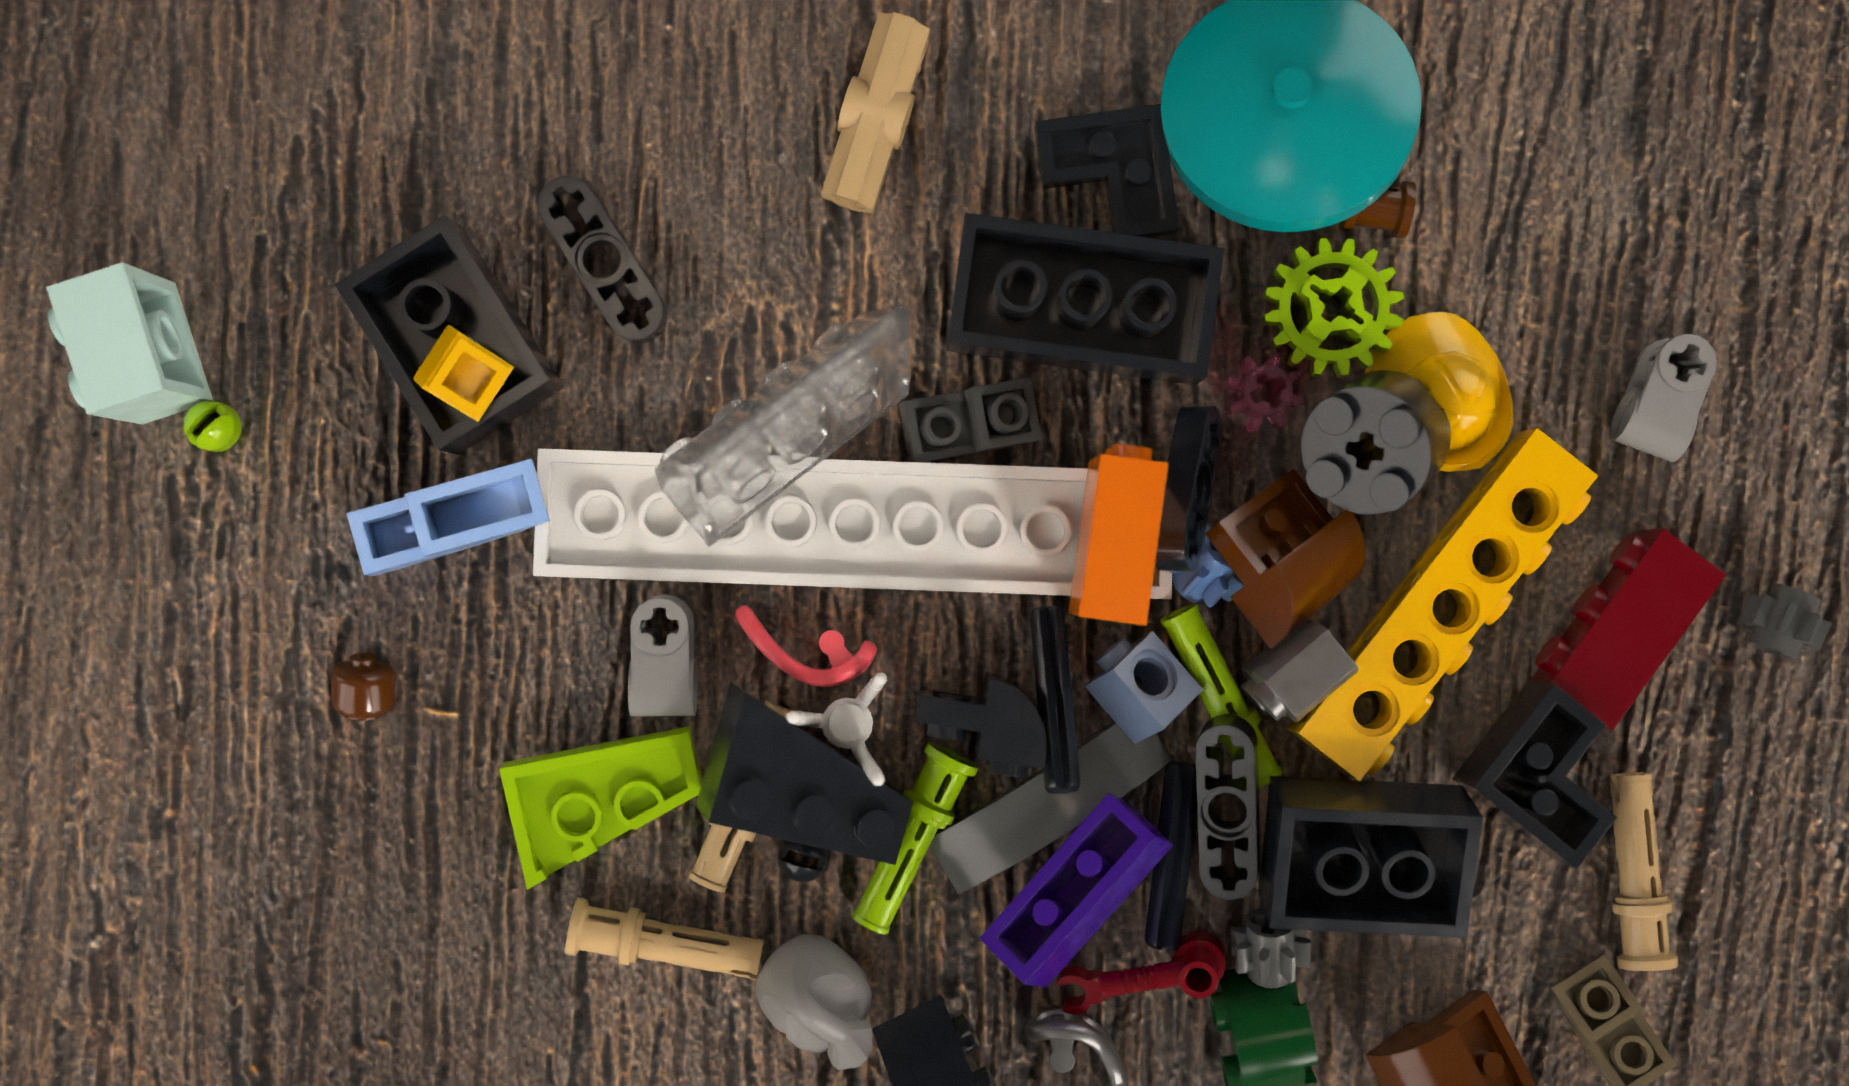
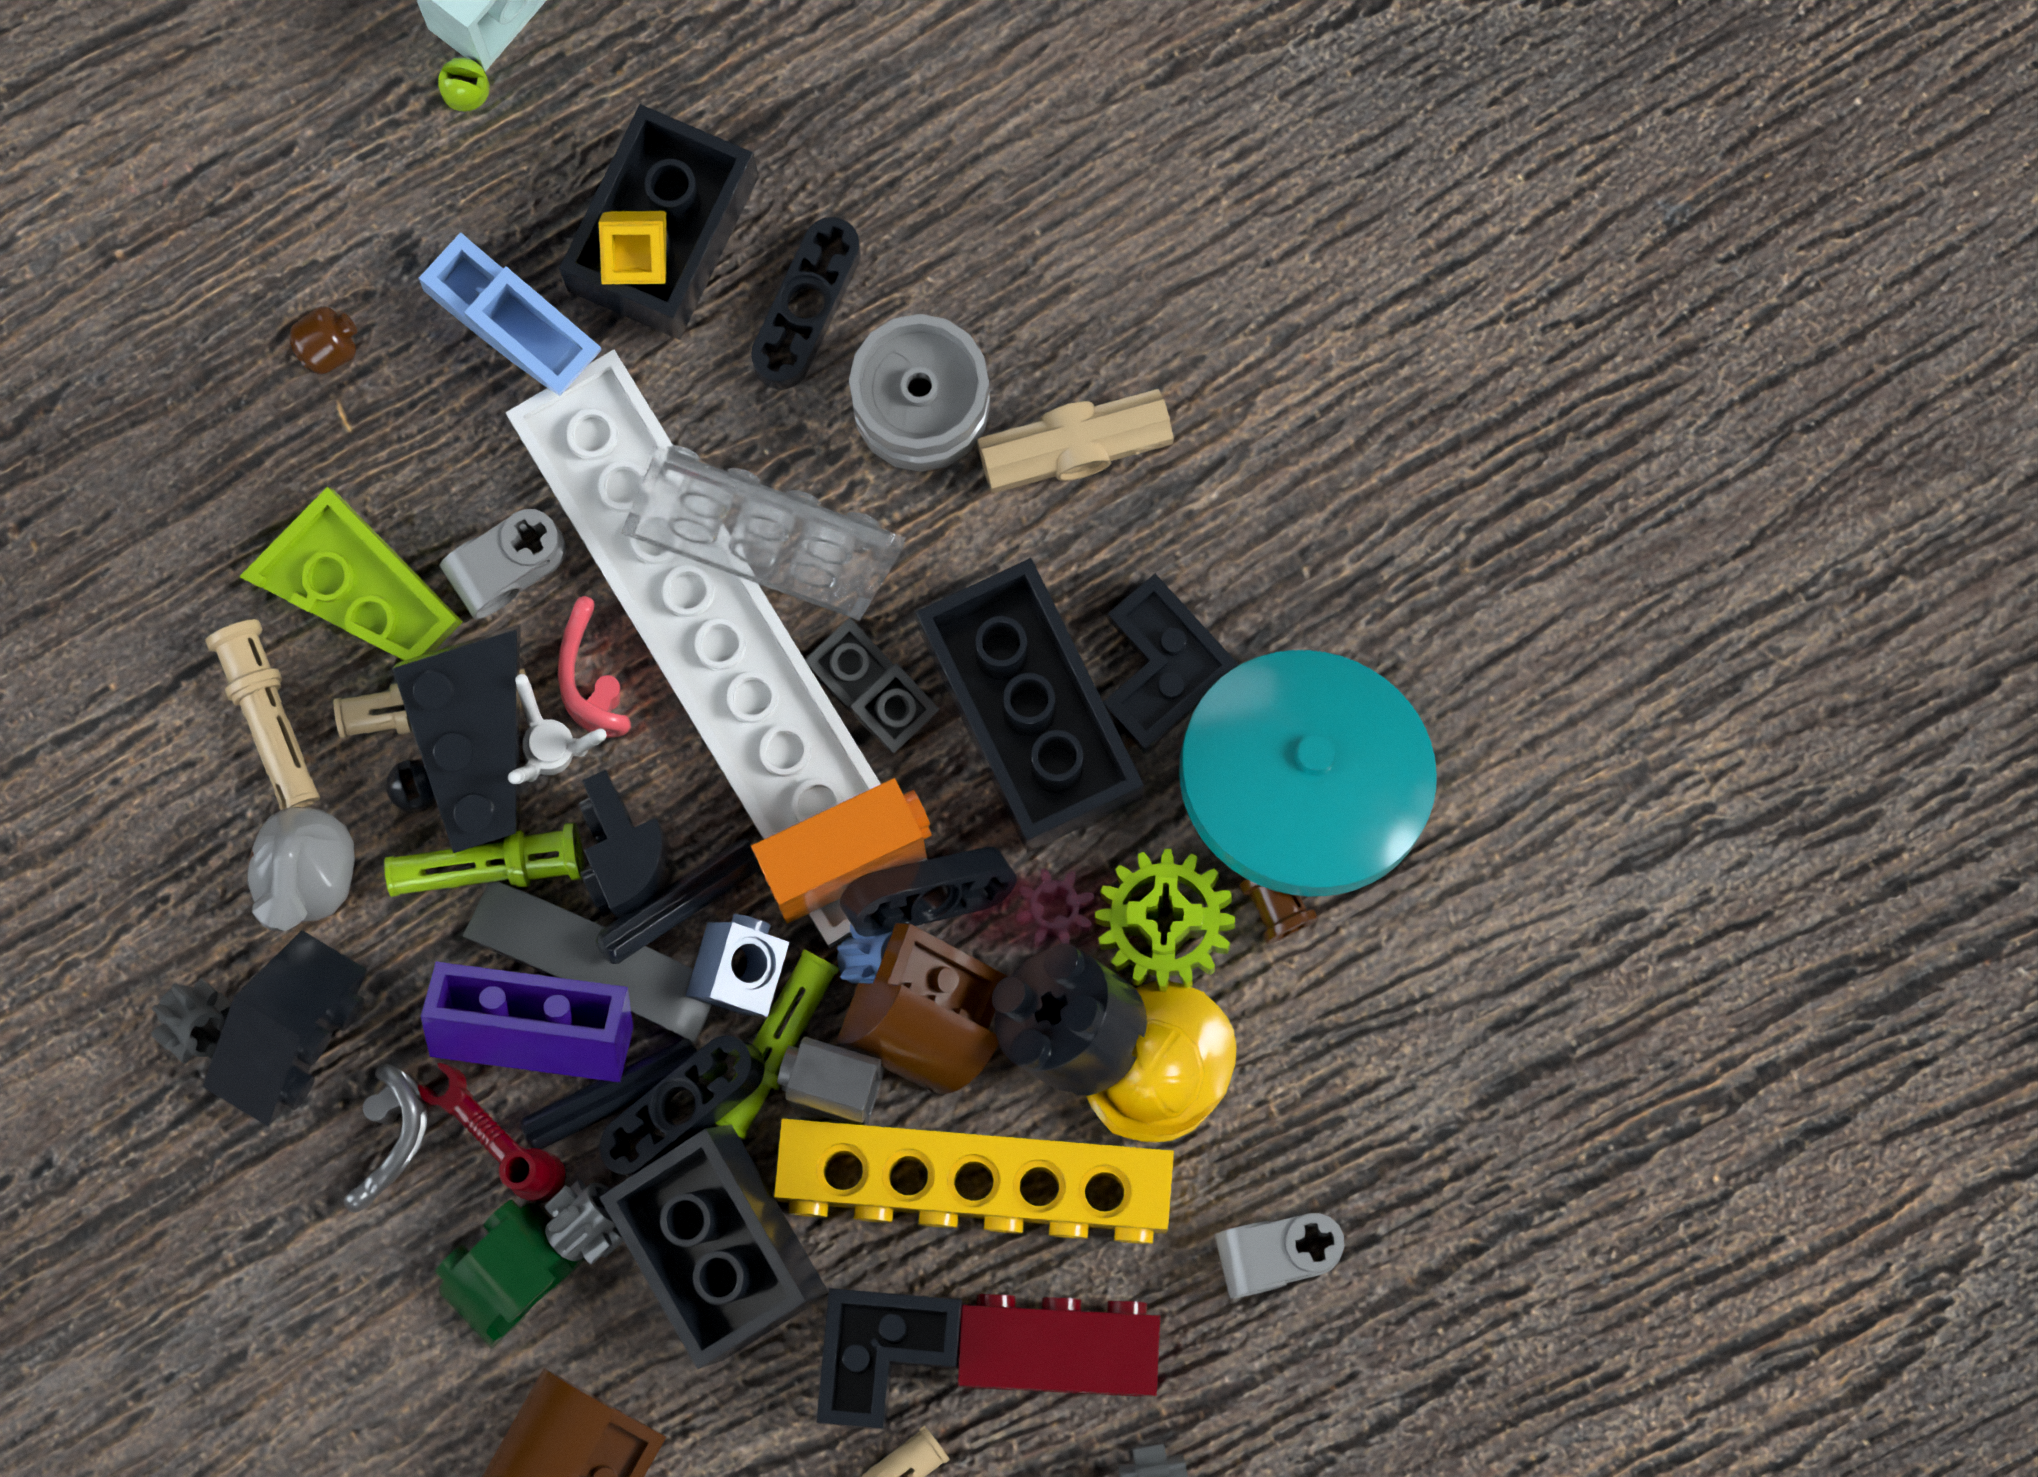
camera: 60 degrees right, 10 degrees down
none -> light grey wheel [849,314,990,472]

